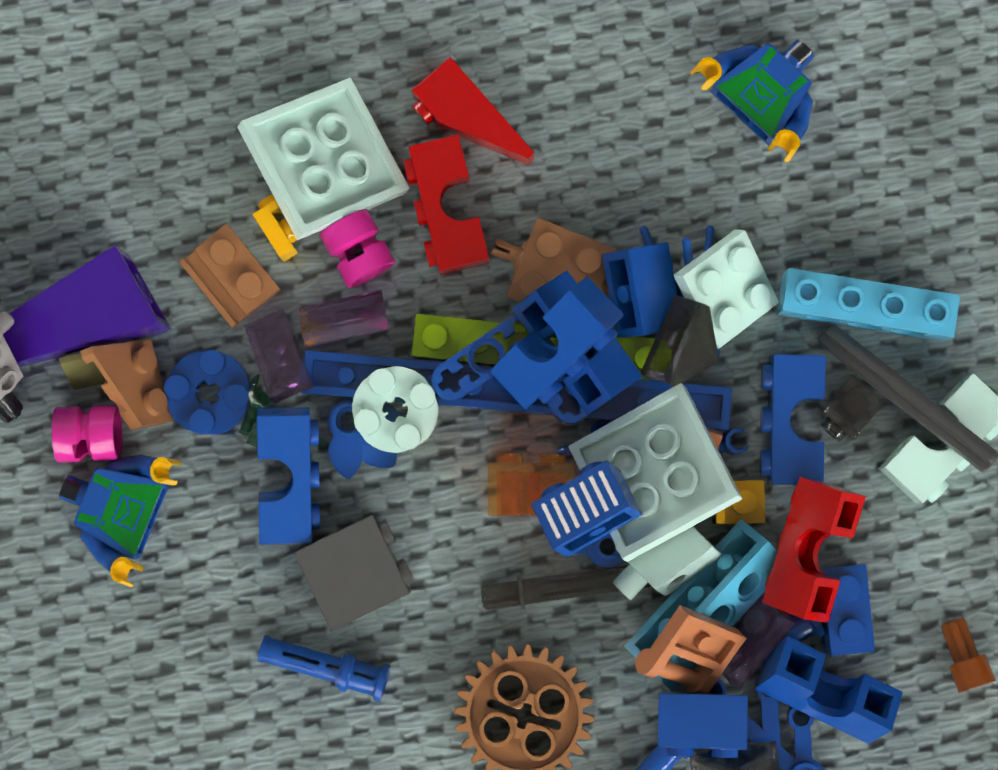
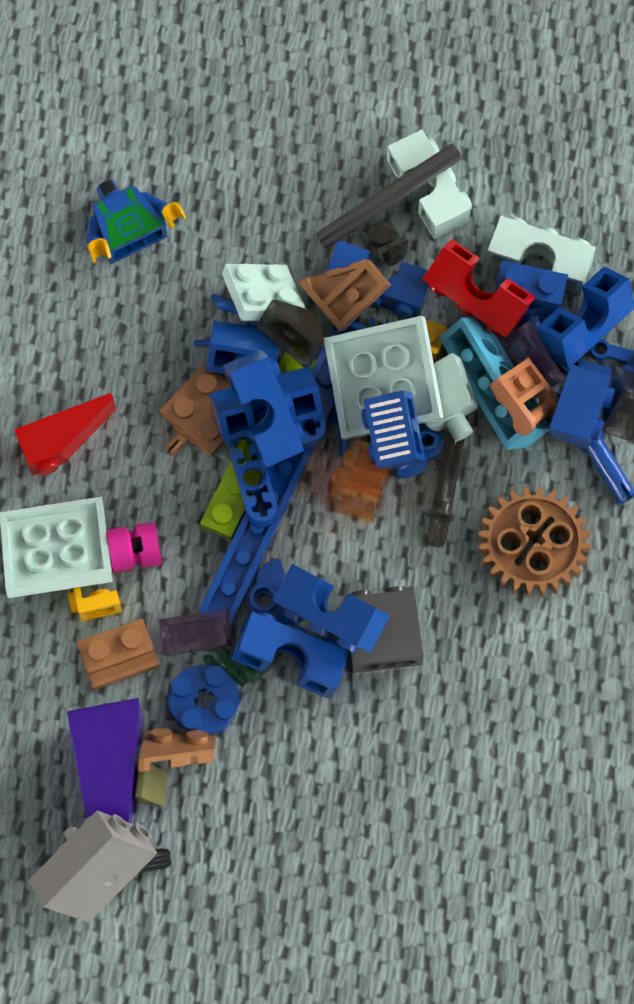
camera: 75 degrees left, 15 degrees down
dark pink wheel [52,405,123,463] -> none
torso [59,454,182,588] -> none
blue pin [257,635,391,702] -> none
clear purple plate [299,290,389,347] -> none
light aqua plate [352,366,439,453] -> none
red arch [403,134,490,275] -> none
medium azure brick [776,268,960,342] -> none
dark orange piece [941,618,996,693] -> none
none -> blue arch [273,564,390,653]
none -> medium nougat wing [298,259,391,331]
none -> light aqua arch [486,216,596,295]

